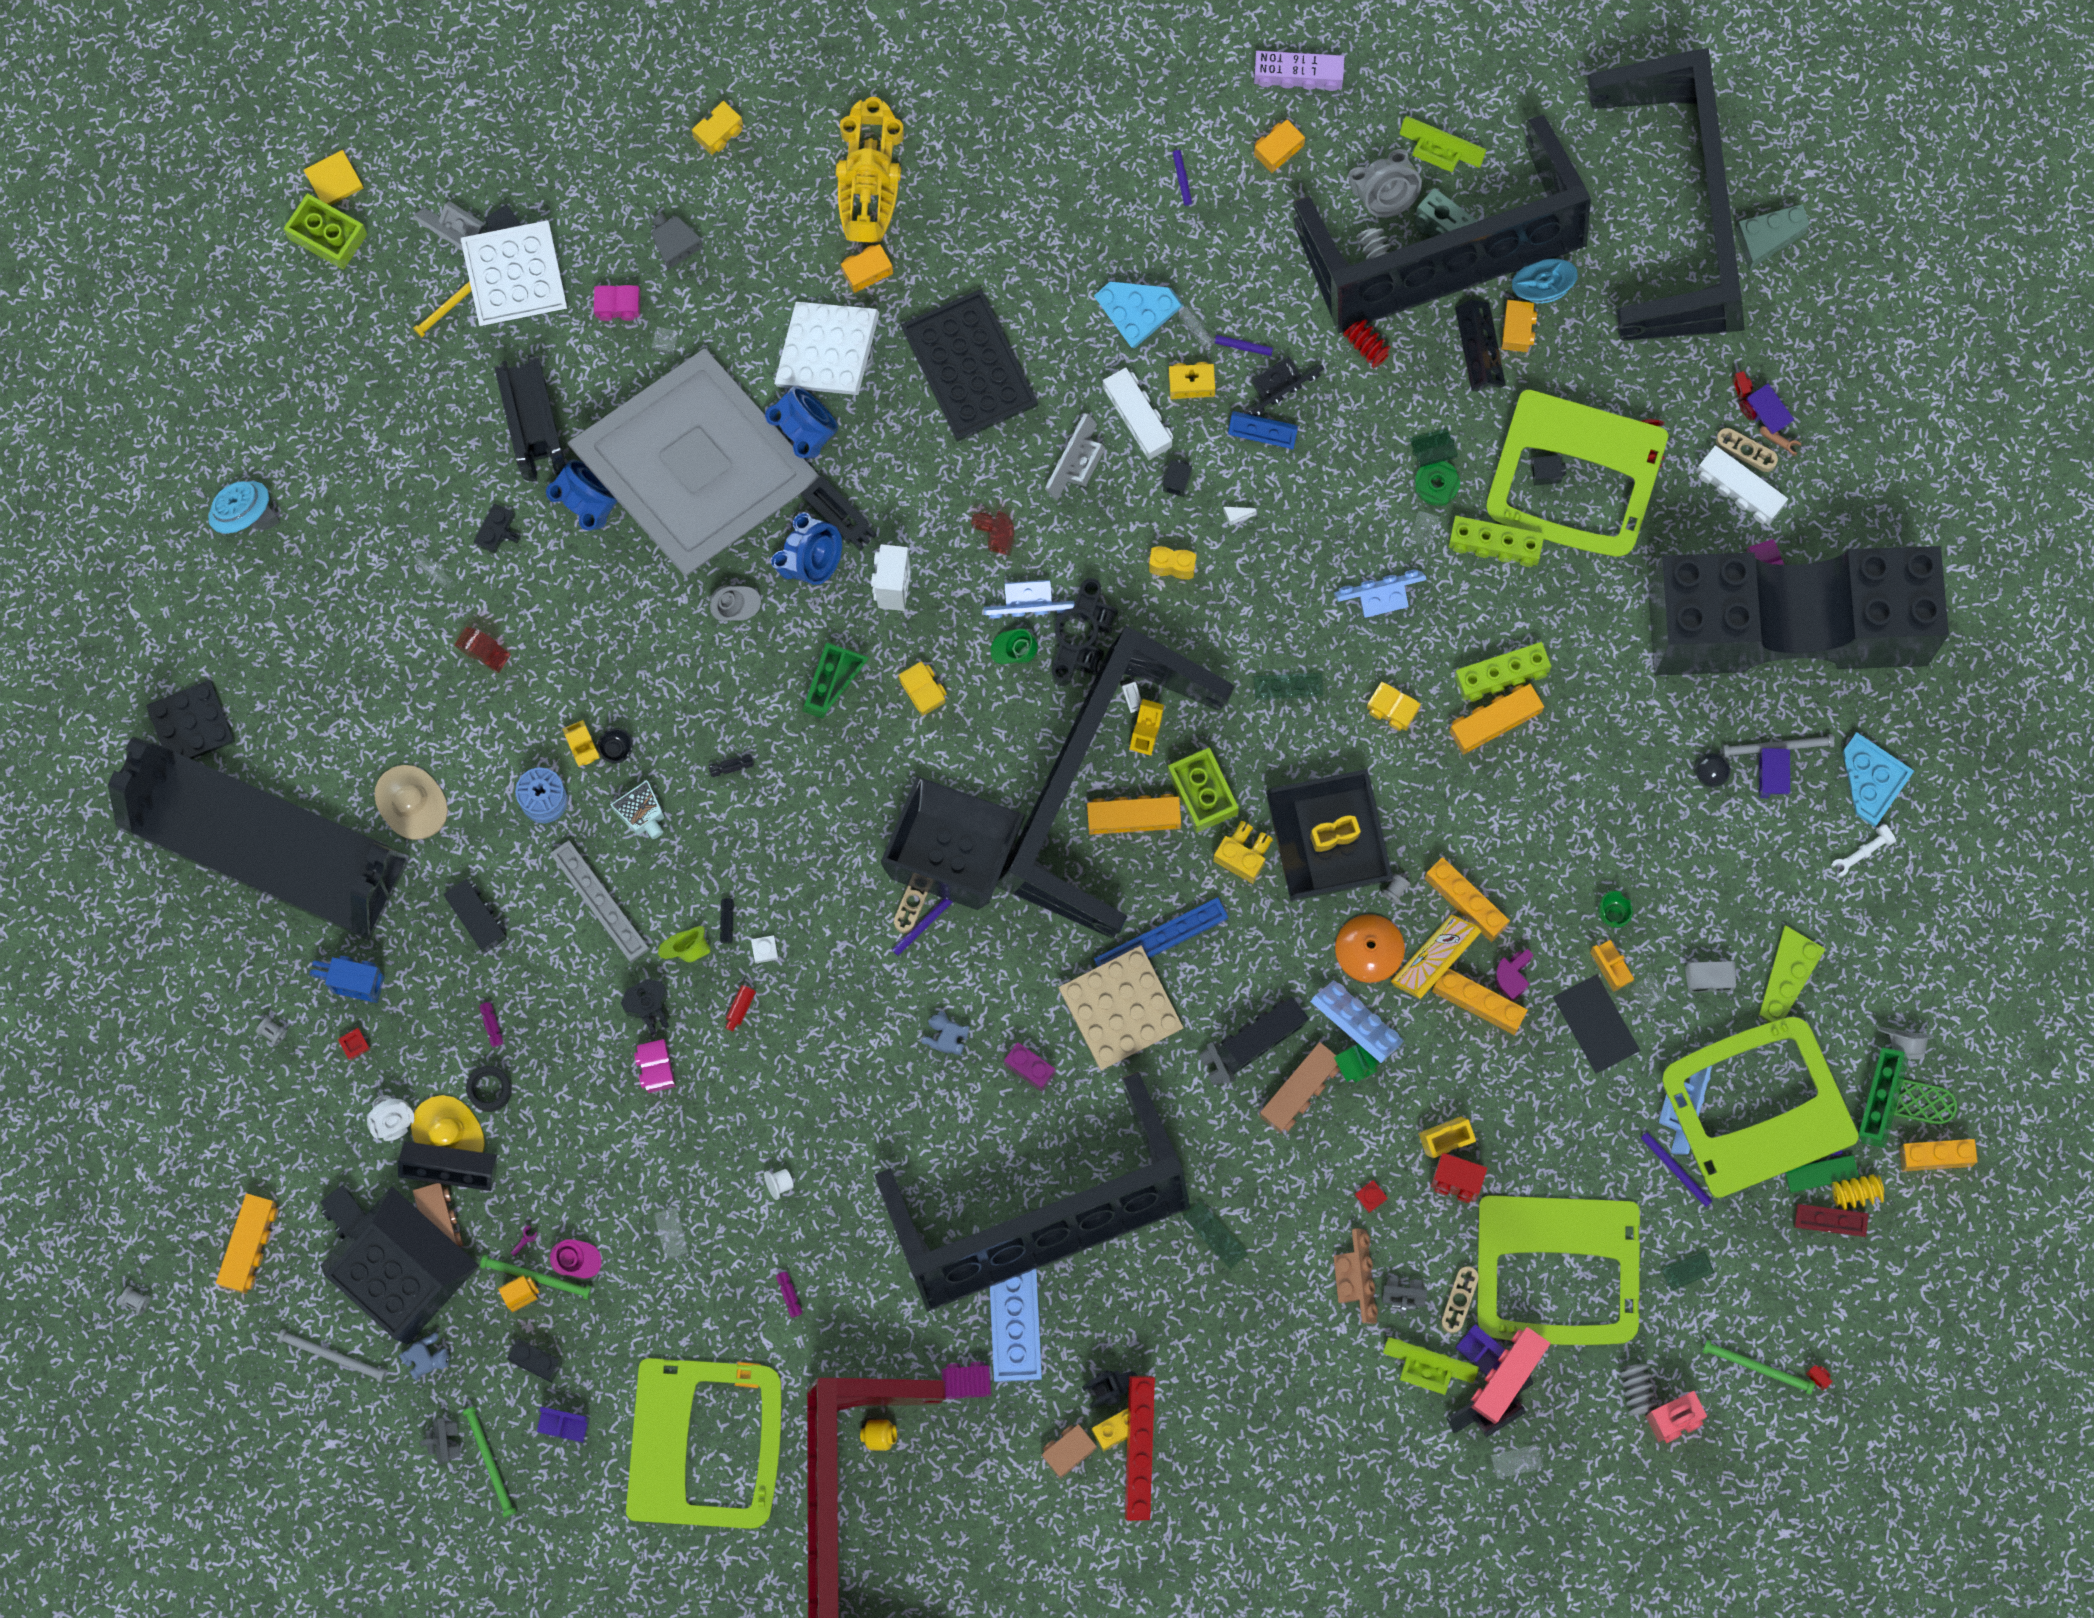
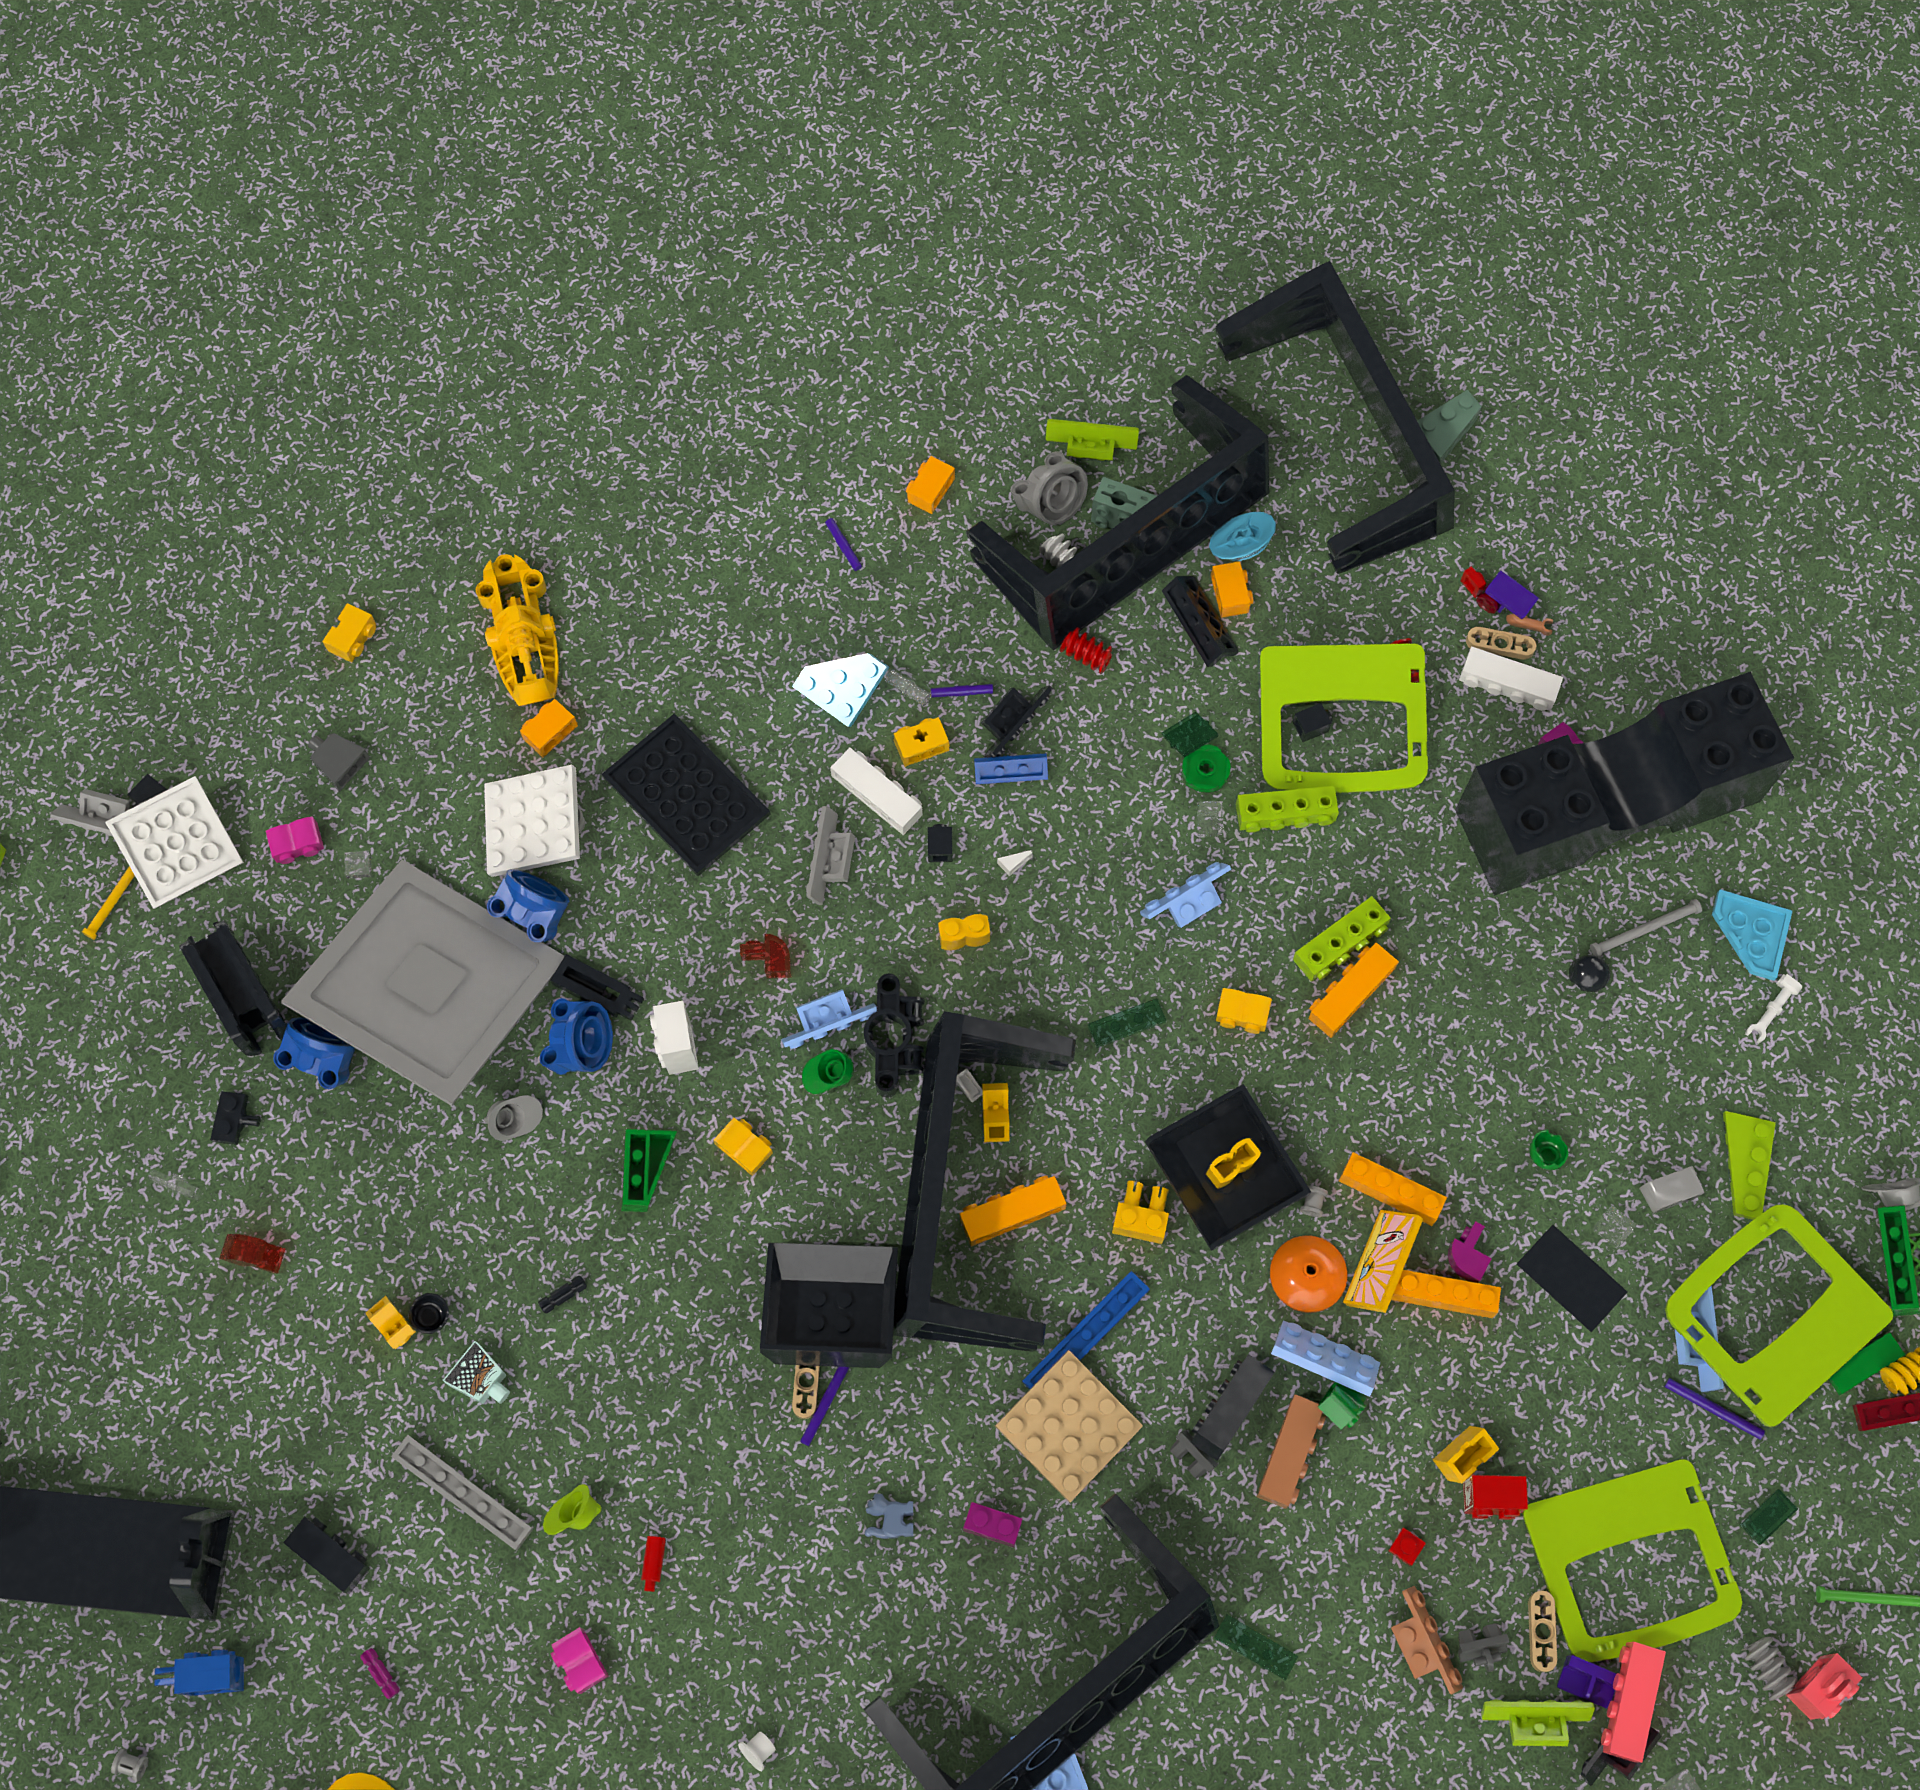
camera: 20 degrees left, 5 degrees down
red plate [338,1028,370,1061] -> none
tan hat [375,765,448,840] -> none
black tyre [466,1066,512,1112] -> none
medium blue wheel [515,767,568,823] -> none
black hinge [621,979,670,1035] -> none
black axle [720,898,734,944] -> none
white plate [751,935,778,963] -> none
lime brick [1167,747,1239,833] -> none
lavender brick [1254,51,1344,91] -> none
light orange panel [1590,940,1634,992] -> none
dark purple panel [1759,748,1790,798] -> none

